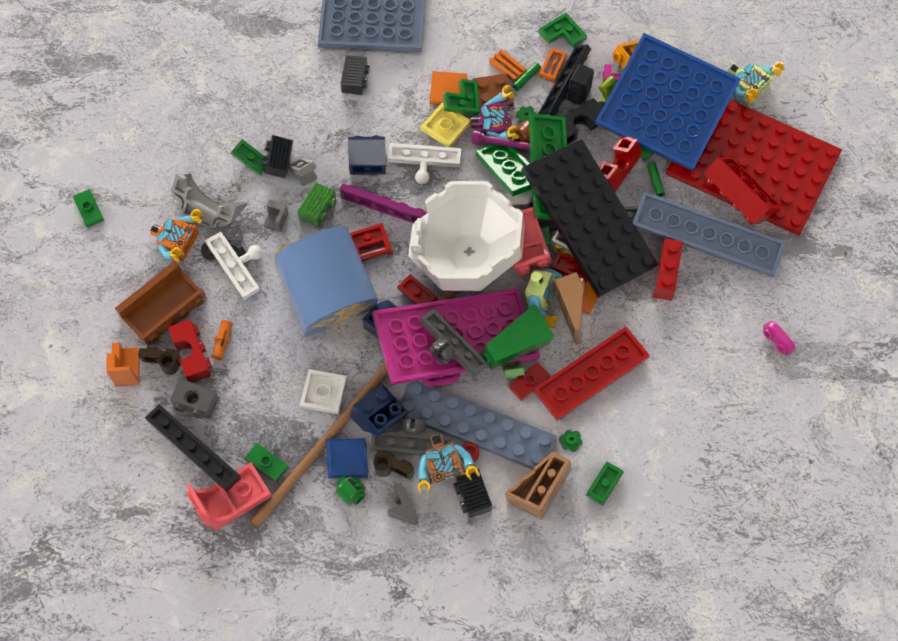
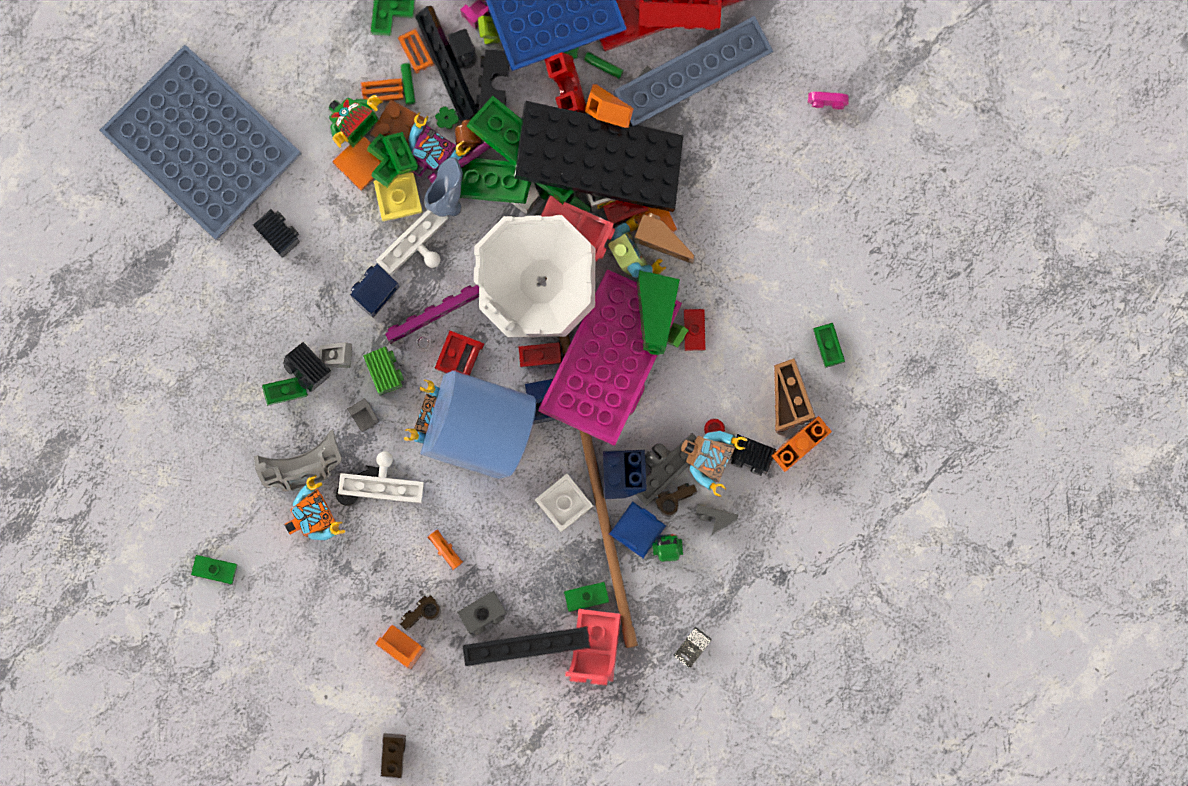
camera: 45 degrees left, 15 degrees up
dark orange panel [115,261,207,346] -> none
red arch [168,319,213,383] -> none
sand blue plate [400,381,557,470] -> none
dark grey plate [419,309,488,378] -> none
red plate [533,326,650,421] -> none
green plant [559,430,582,452] -> none
red arch [653,238,683,301] -> none
none -> torso [329,95,383,148]
none -> dark brown plate [381,733,406,778]
none -> green plate [383,132,418,175]
none -> sand blue hair [424,157,462,217]
none -> orange slope [585,84,634,128]
none -> clear smoke bracket [673,627,712,668]
none -> orange slope [771,416,832,472]

